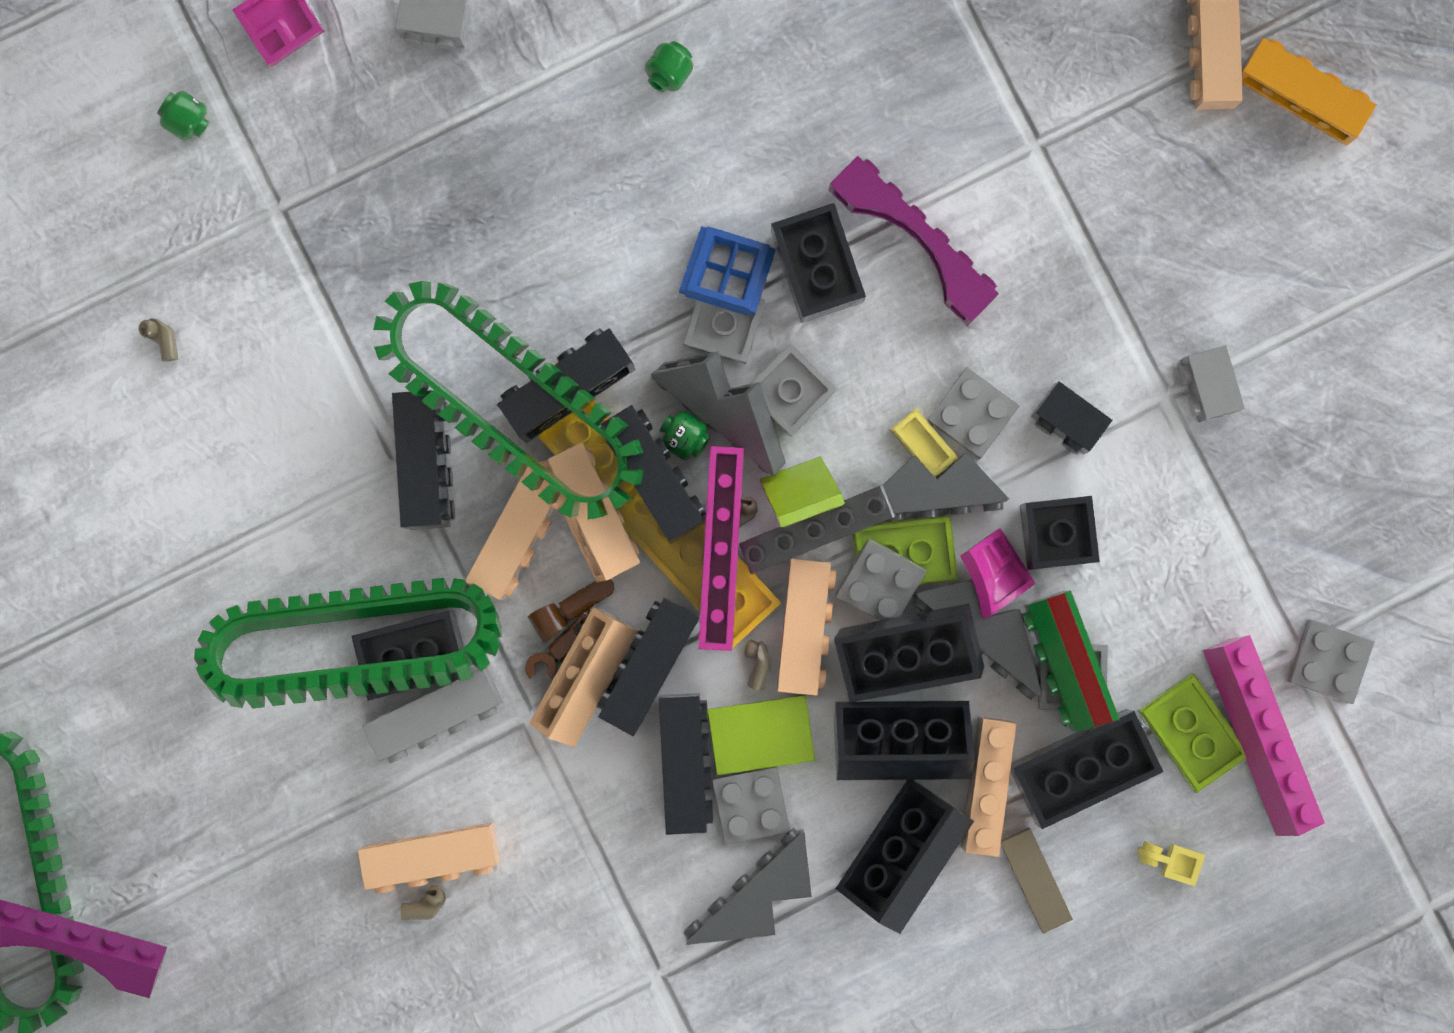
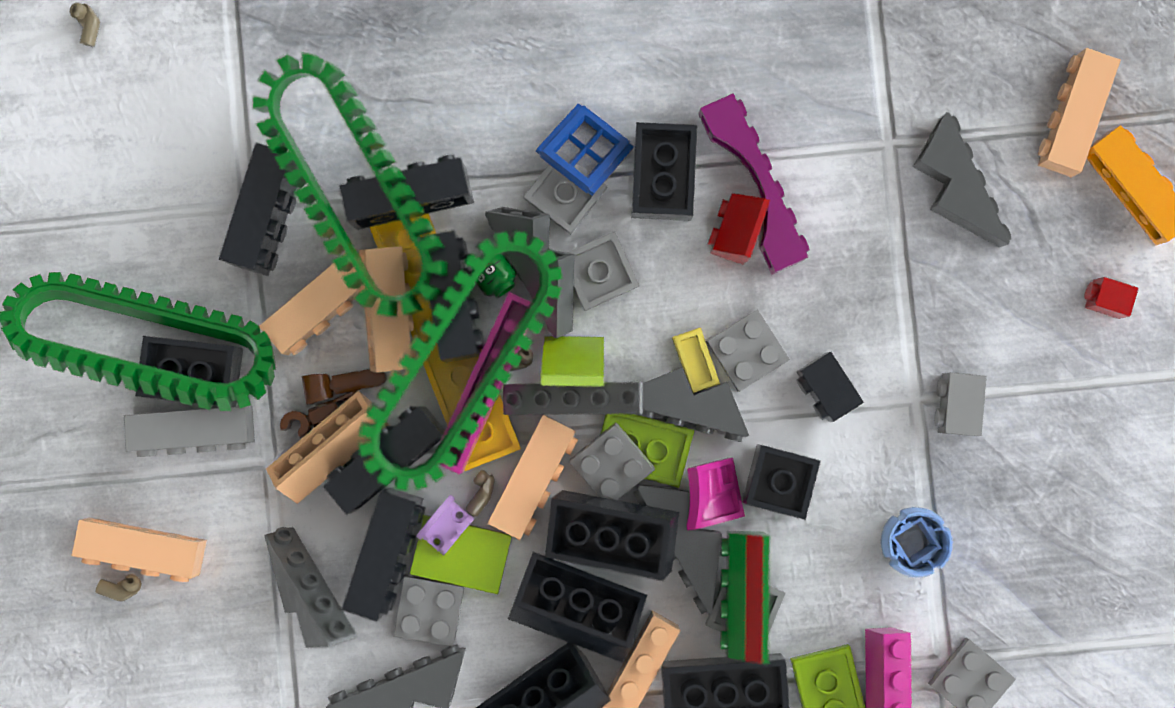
camera: 25 degrees right, 0 degrees up
none -> dark grey slope [264,527,357,648]
none -> green piece [358,231,562,491]
none -> lavender piece [416,495,475,555]
none -> red slope [707,193,770,265]
none -> light blue piece [881,507,953,578]
none -> dark grey slope [913,112,1011,248]
none -> red brick [1084,277,1139,319]

